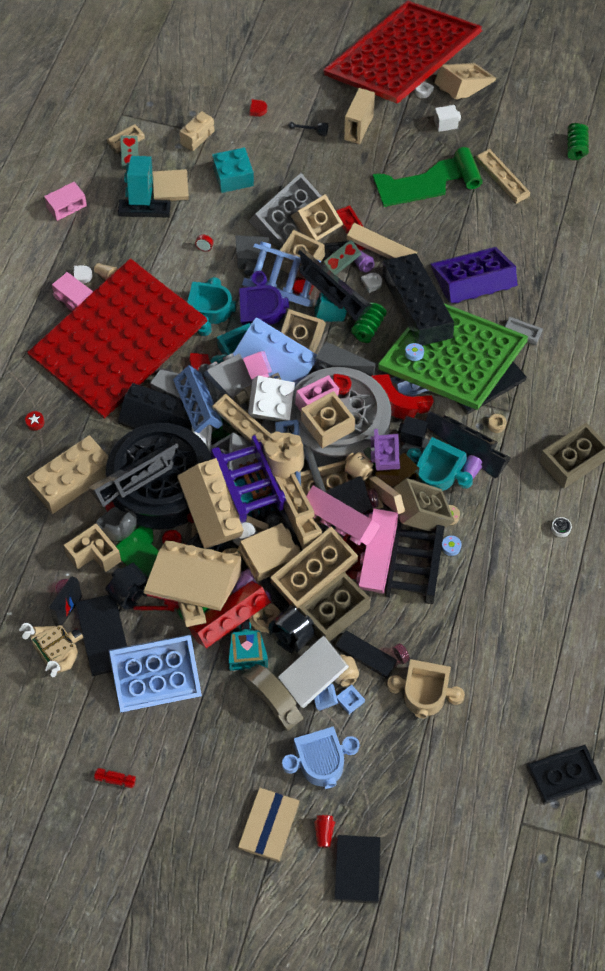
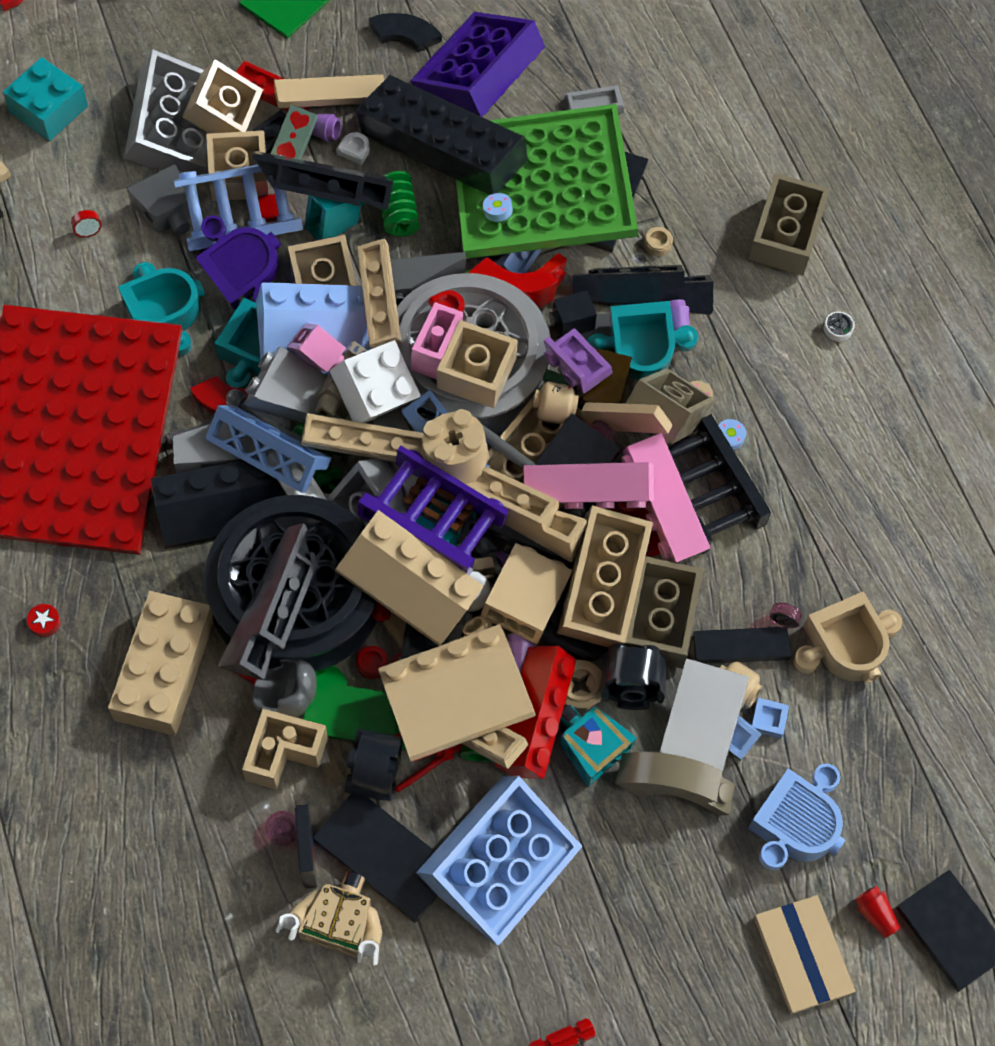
camera: 40 degrees left, 5 degrees up
none -> tan tile [357,238,402,349]
none -> black tile [368,13,442,52]

